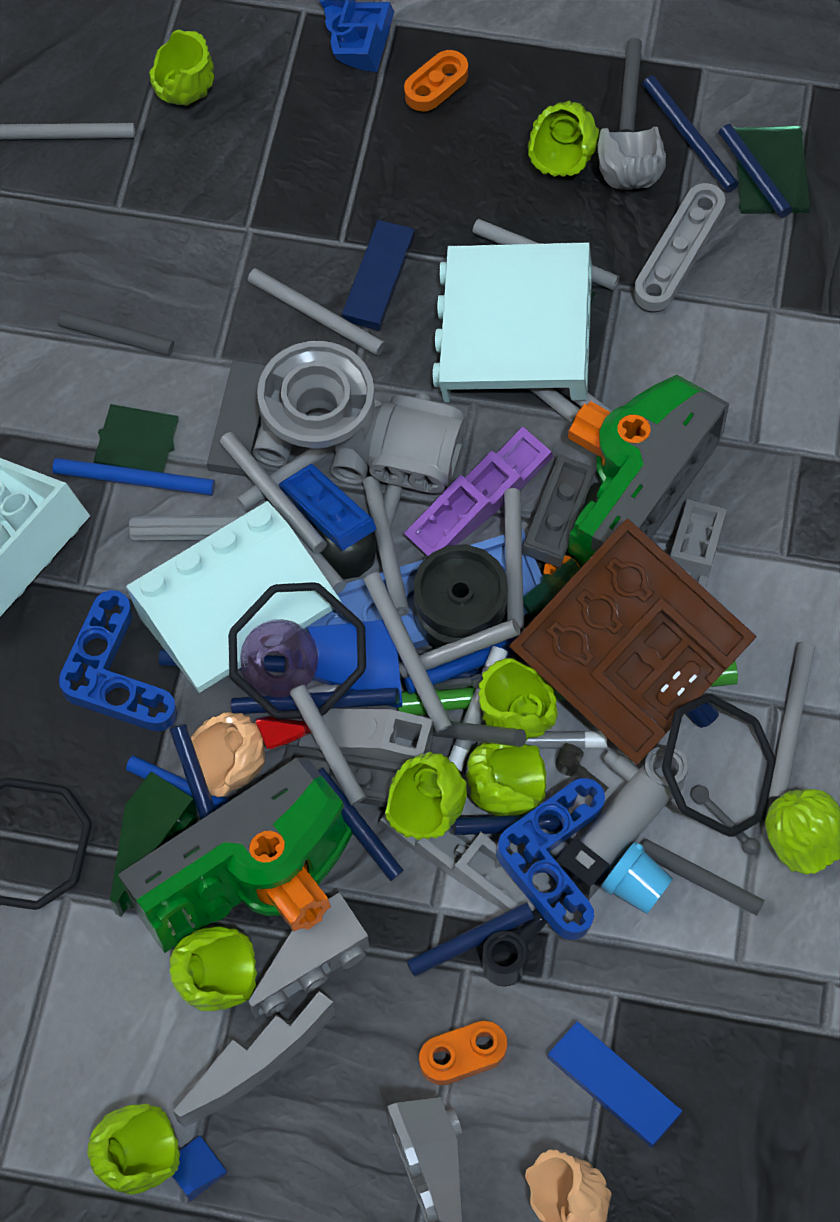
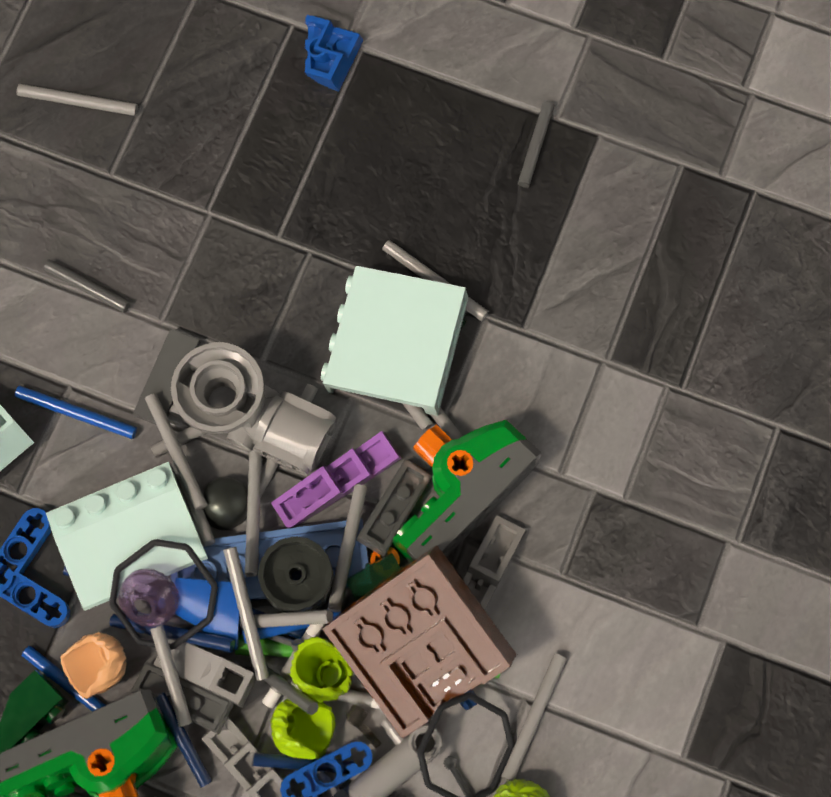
camera: 10 degrees right, 10 degrees up
clear green piece [93,404,179,473] -> none
light grey axle [129,515,243,541] -> none
lime hair [149,30,215,106] -> none
dark blue bar [169,724,216,820] -> none
light grey bar [248,268,385,356] -> none
red slope [256,717,311,750] -> none
blue tile [278,464,377,551] -> none
dark blue tile [342,220,415,331] -> none
lime hair [385,751,467,840] -> none
orange plate [404,50,468,112] -> none
lime hair [528,100,599,177] -> none
light grey hair [597,126,666,190] -> none
light grey plate [634,183,725,311] -> none
dark blue bar [643,75,739,193] -> none
dark blue bar [719,124,793,218] -> none
clear green piece [734,126,811,214] -> none

